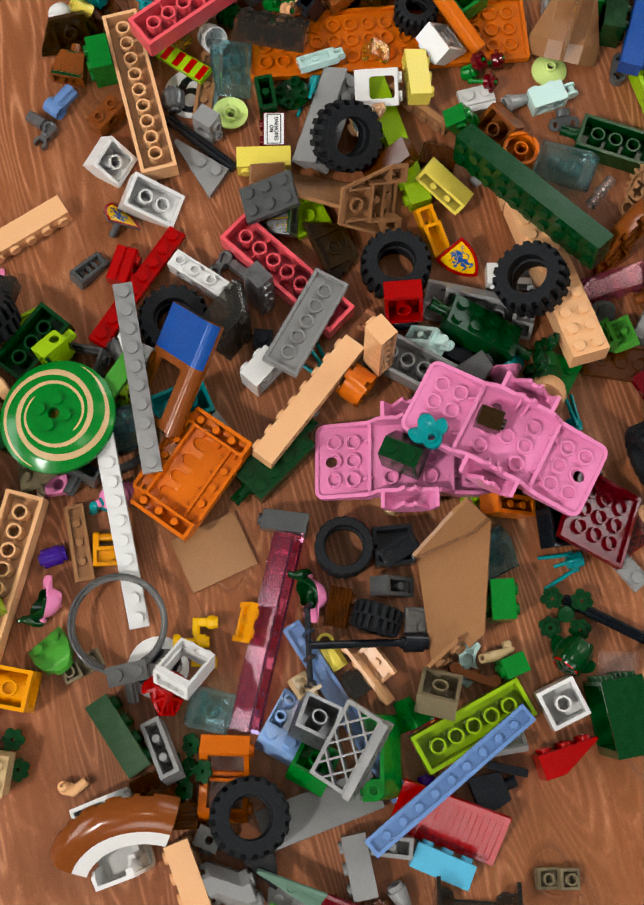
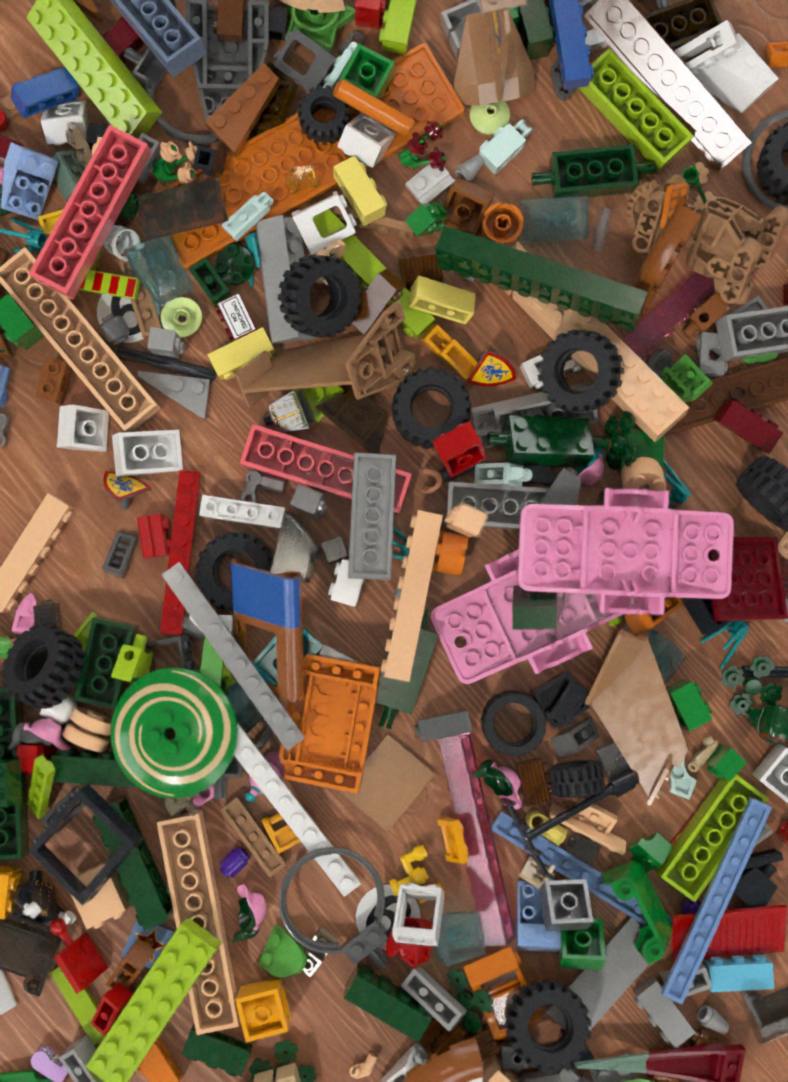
camera: 30 degrees left, 10 degrees up
dark grey plate [239,169,301,225] -> none
light grey fence [309,698,395,802] -> none
teal plate [408,413,448,449] -> none
dark tan brick [414,666,463,721] -> none
reddish brown plate [448,662,501,688] -> none
dark brown brick [473,404,507,435] -> none
dark grey piece [548,108,580,132] -> none

